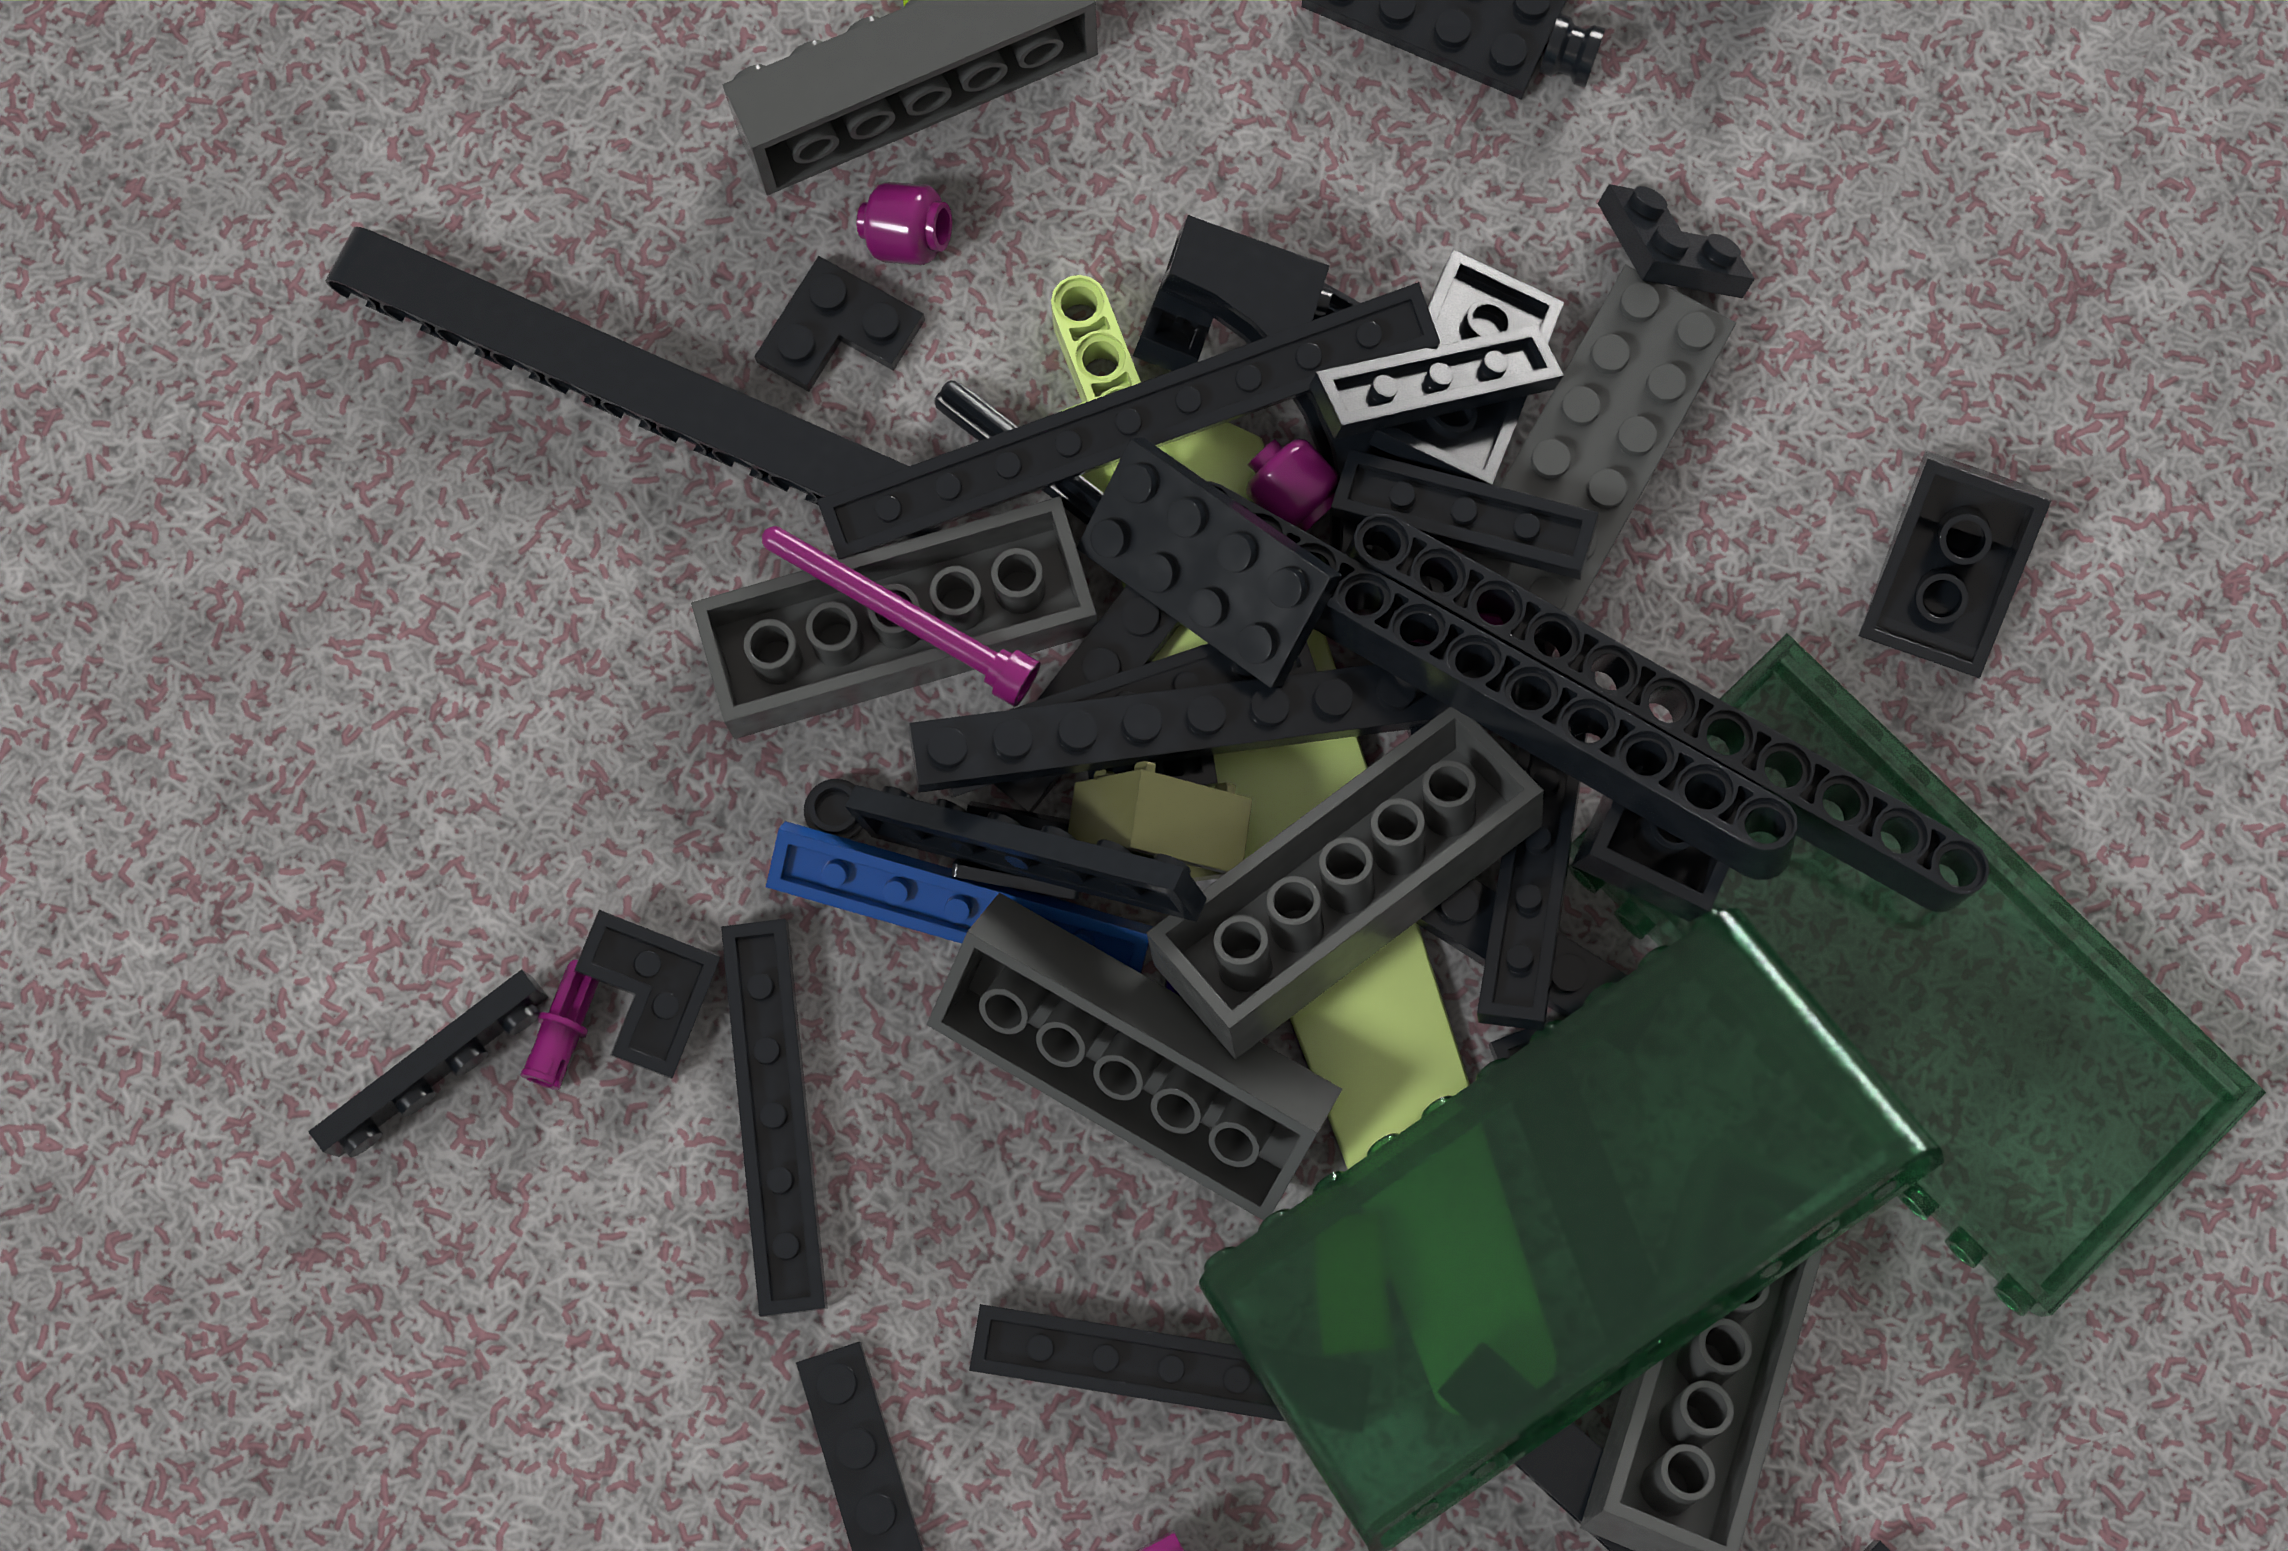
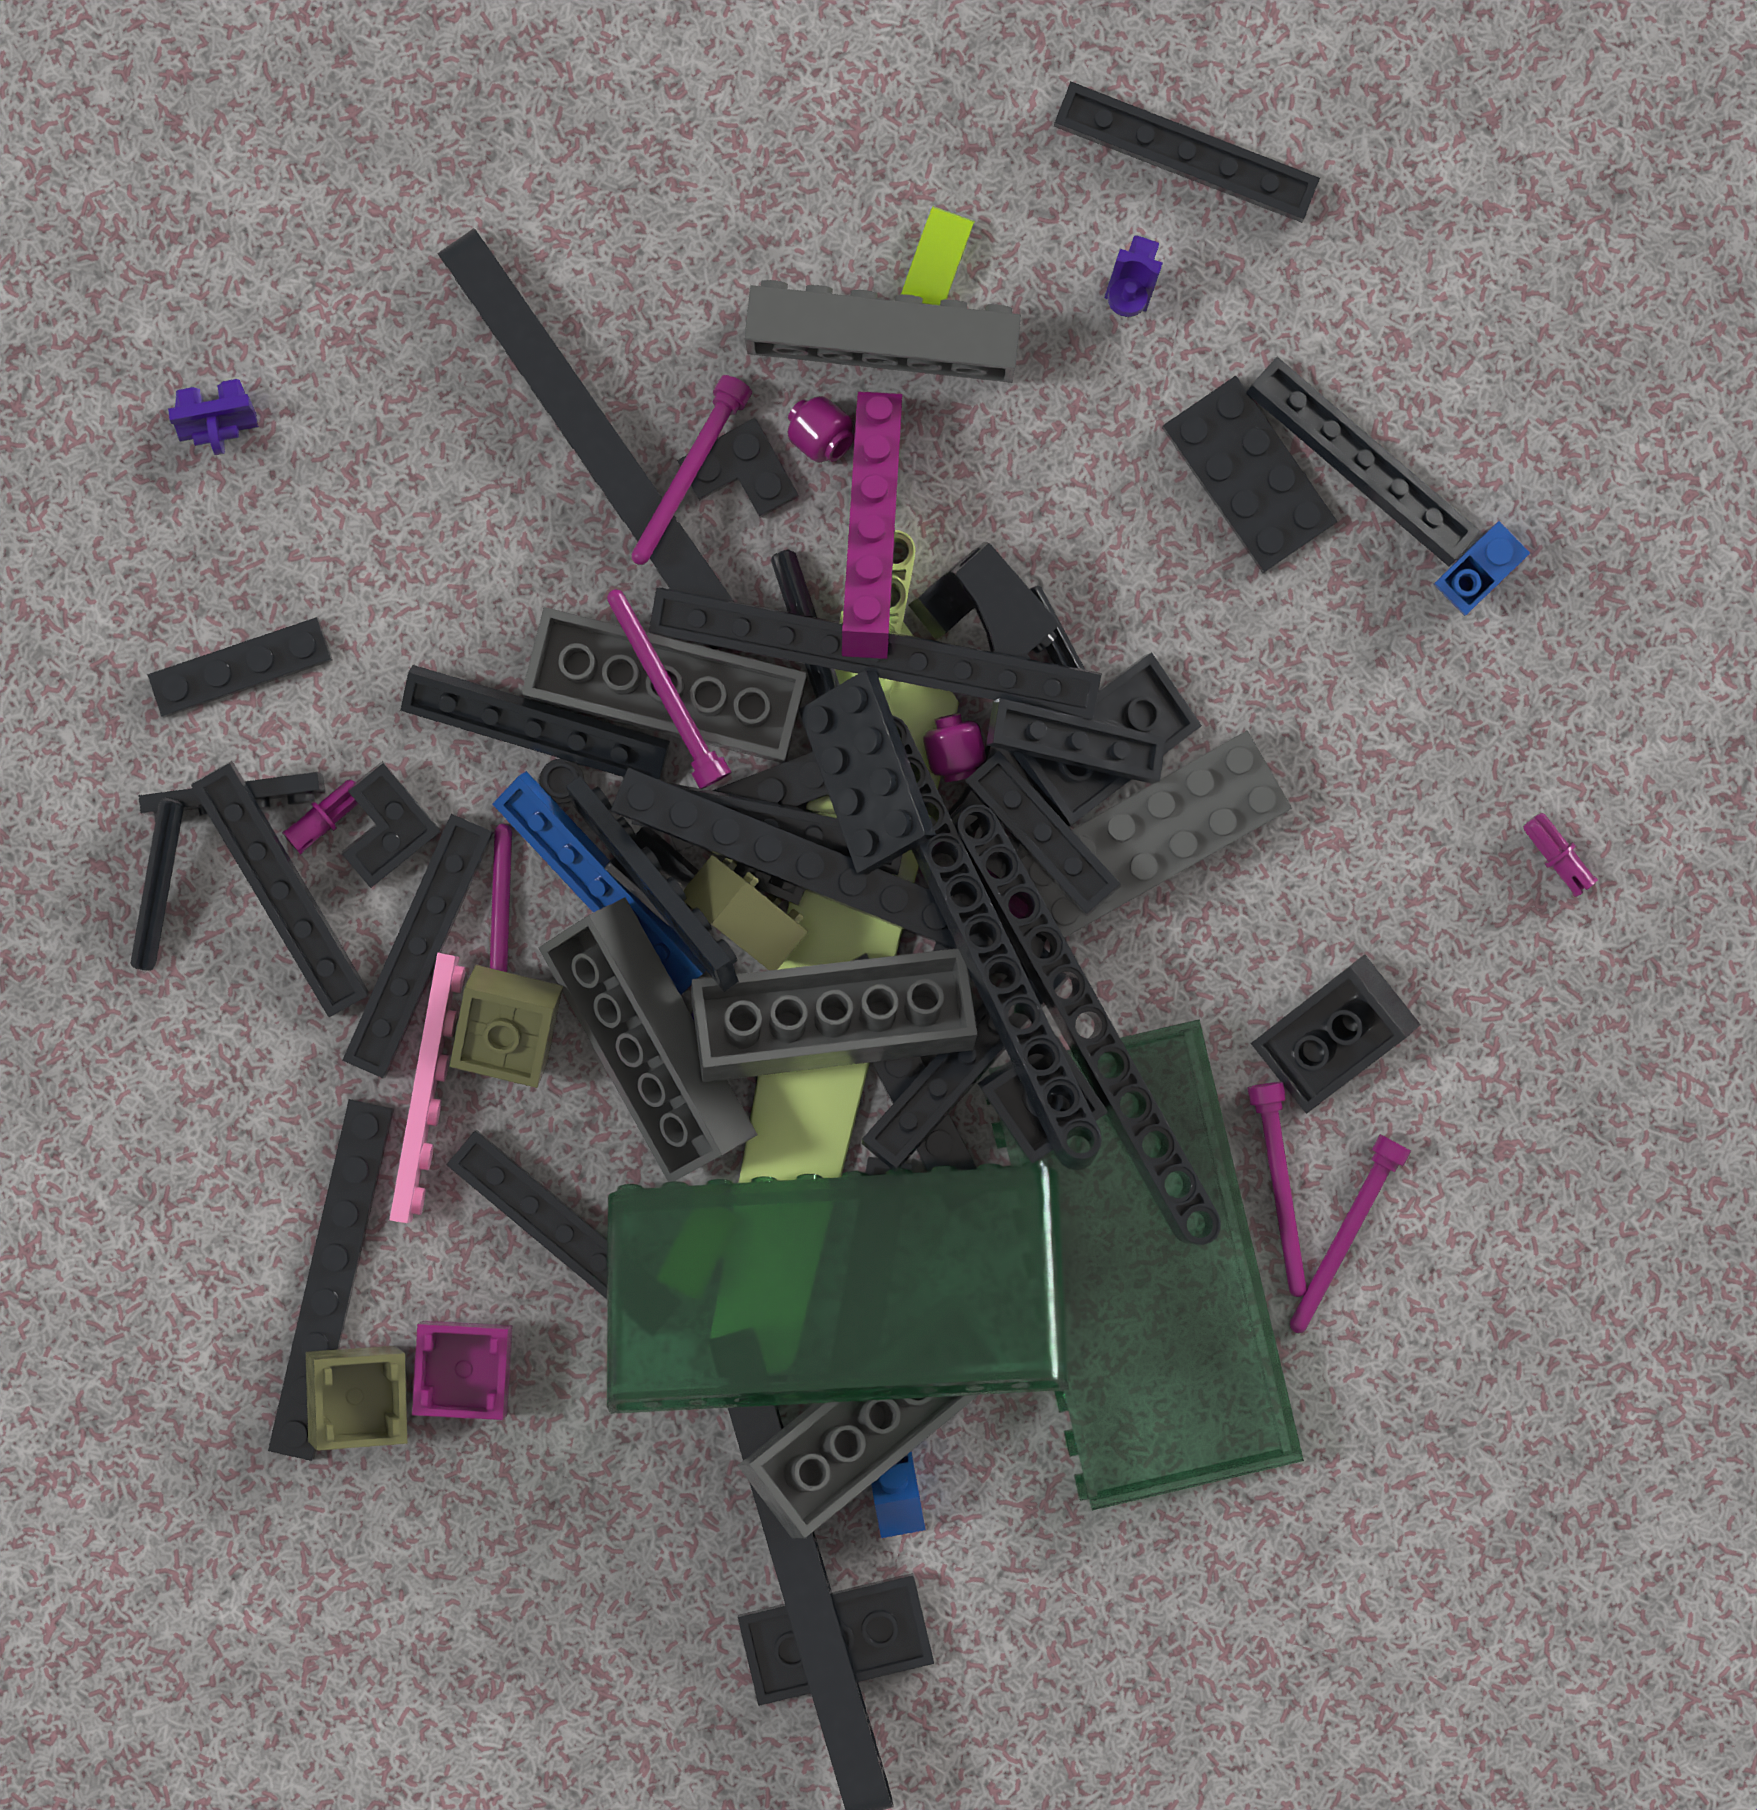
camera: 30 degrees right, 10 degrees up
black wheel [1539,14,1605,88] -> none
black plate [1597,184,1755,298] -> none
none -> black axle [130,797,184,971]
none -> black plate [147,617,333,718]
none -> dark purple hips [168,379,259,455]
none -> black plate [191,761,369,1017]
none -> bright pink plate [389,953,465,1223]
none -> black plate [400,665,670,780]
none -> olive container [450,965,563,1088]
none -> magenta piece [490,823,512,972]
none -> magenta piece [631,375,752,565]
none -> magenta brick [842,391,903,659]
none -> blue slope [871,1451,926,1538]
none -> magenta piece [1247,1082,1307,1297]
none -> magenta piece [1289,1134,1411,1334]
none -> magenta axle [1523,813,1598,897]

